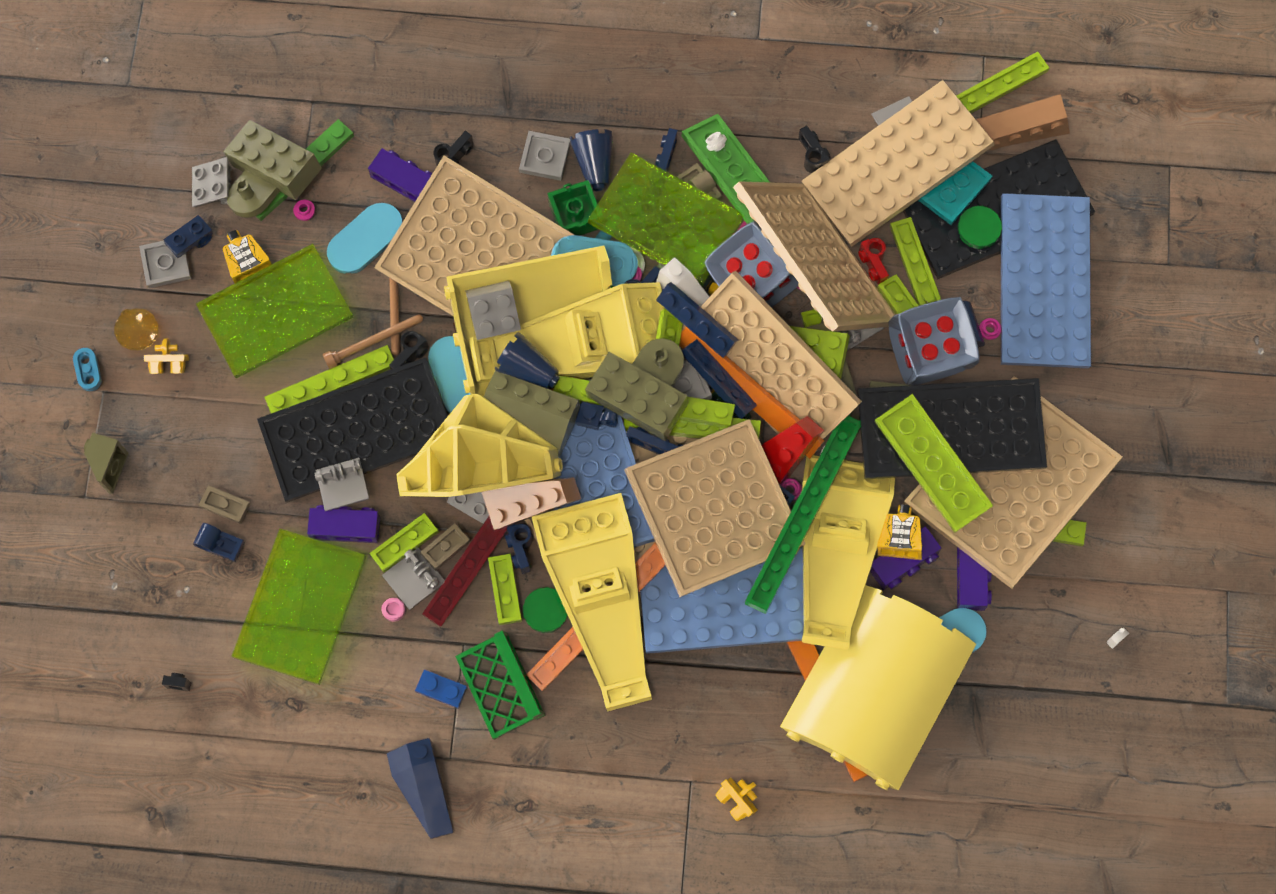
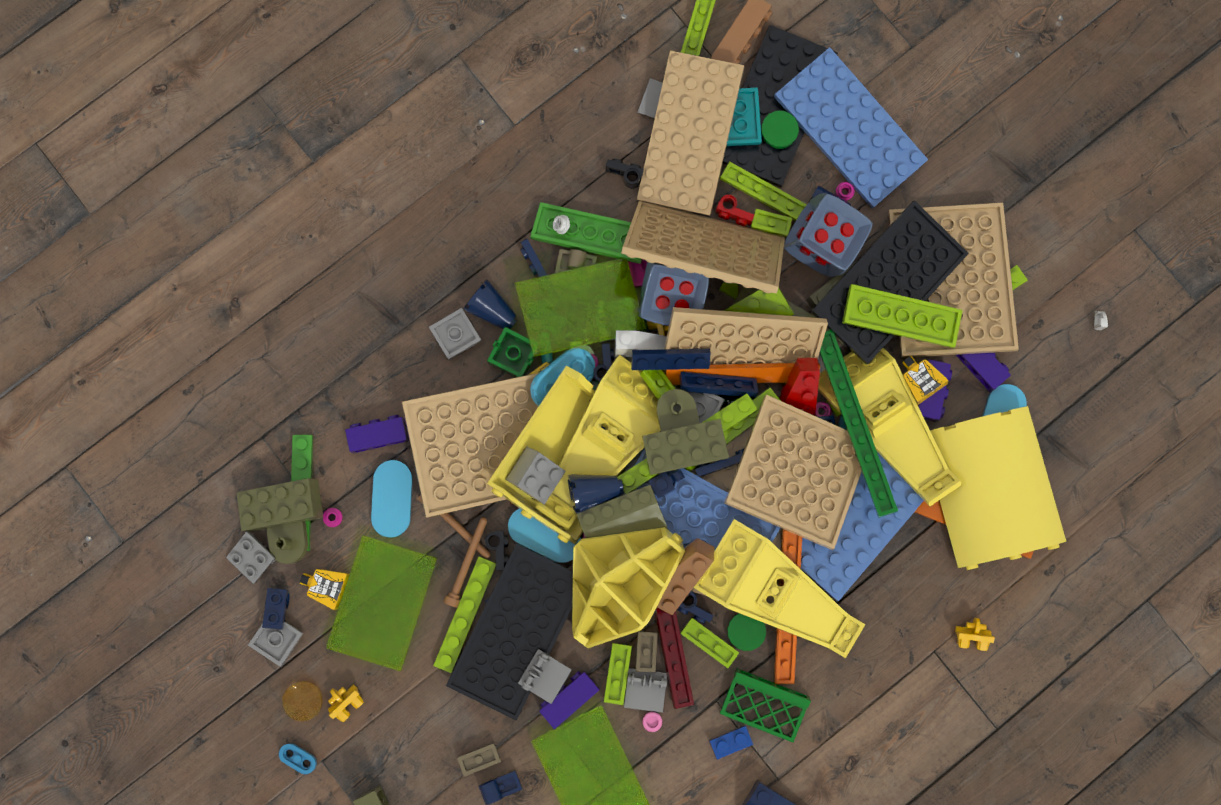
camera: 50 degrees left, 10 degrees up
black plate [433,131,474,166] -> none

